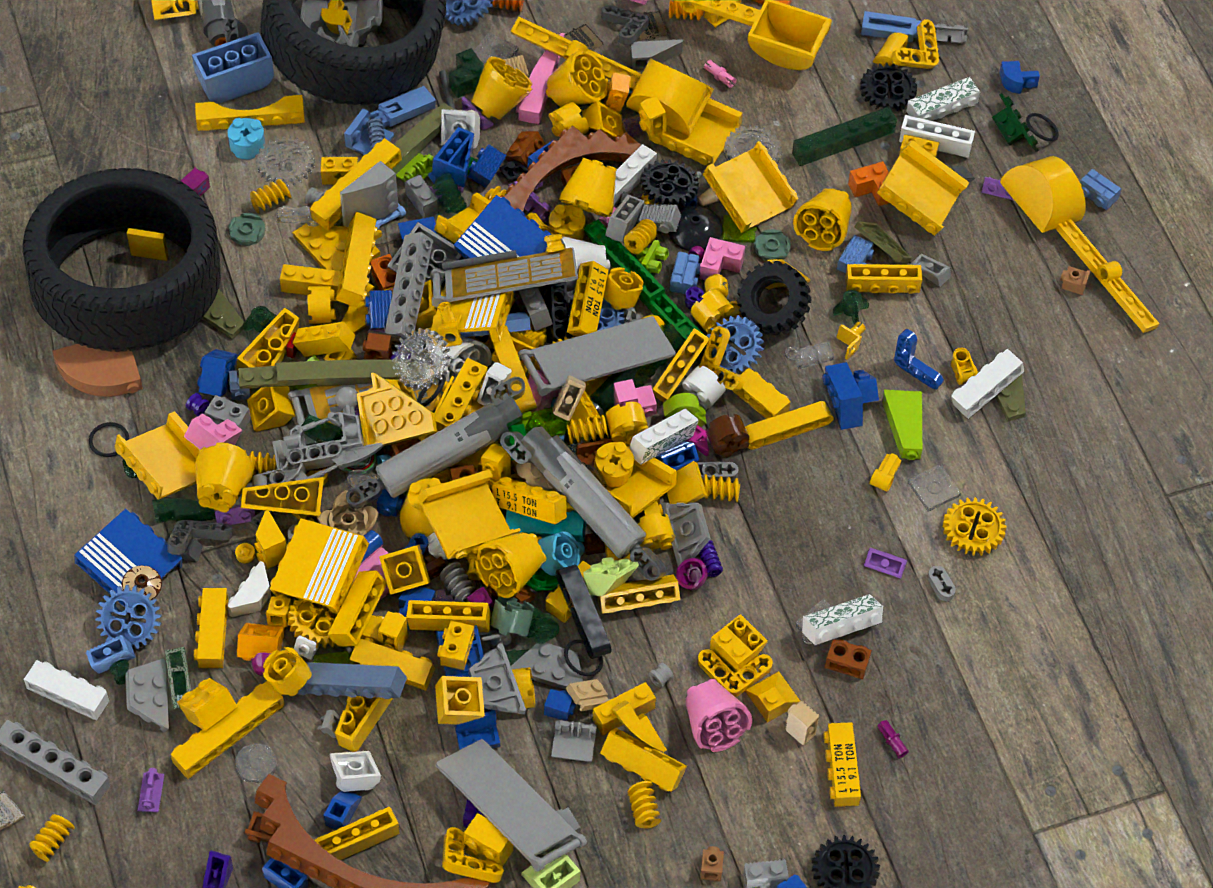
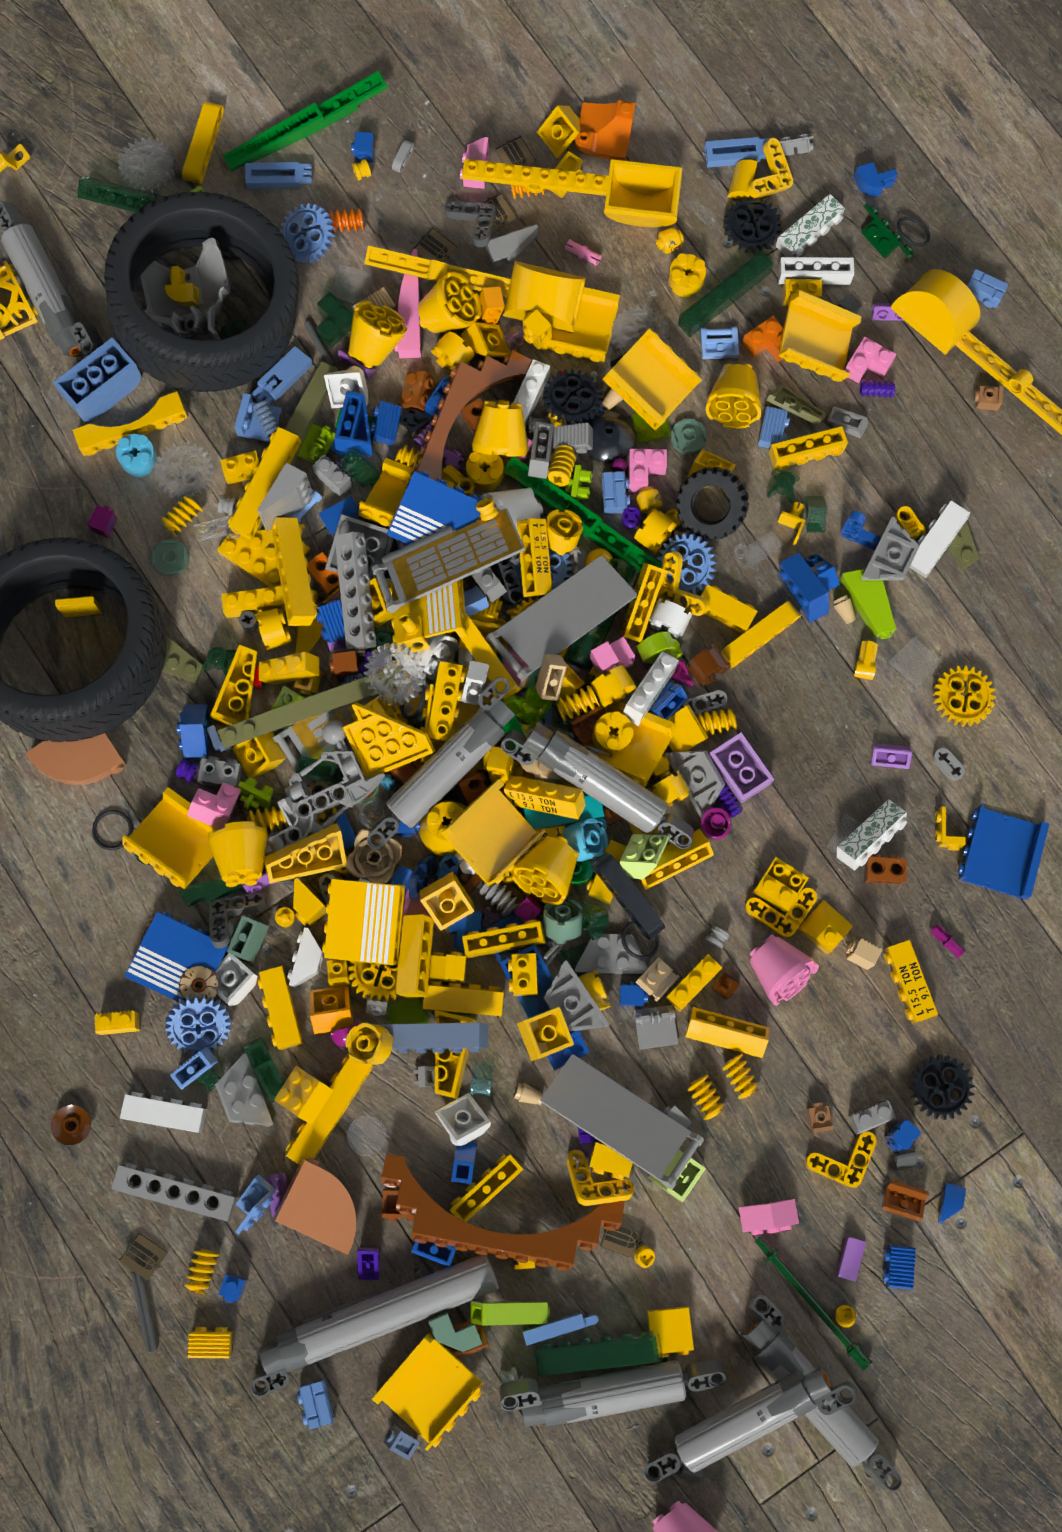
camera: 15 degrees left, 20 degrees up
yellow slope [612,700,667,752] -> none
none -> yellow brick [95,1010,140,1035]
none -> white slope [215,953,257,1006]
none -> blue brick [218,1273,248,1303]
none -> sand green brick [227,915,269,963]
none -> medium blue bracket [236,1174,276,1235]
none -> lime hips [238,777,273,810]
none -> dark grey bush [239,611,258,633]
none -> nougat brick [273,1157,356,1255]
none -> blue slope [336,811,356,849]
none -> dark blue tile [409,854,437,899]
none -> clear light blue bush [470,1077,492,1097]
none -> tan cone [513,1083,544,1105]
none -> yellow head [656,227,684,254]
none -> yellow brick [668,253,706,298]
none -> yellow piece [688,1074,726,1120]
none -> light blue plate [700,326,739,359]
none -> lavender brick [709,733,774,804]
none -> reddish brown tile [712,972,740,1000]
none -> clear green slope [804,496,827,533]
none -> tan cone [833,595,856,625]
none -> bright pink brick [845,337,897,383]
none -> dark purple piece [860,380,895,398]
none -> light grey wing [862,517,920,580]
none -> yellow bracket [935,806,966,851]
none -> blue panel [957,804,1049,900]

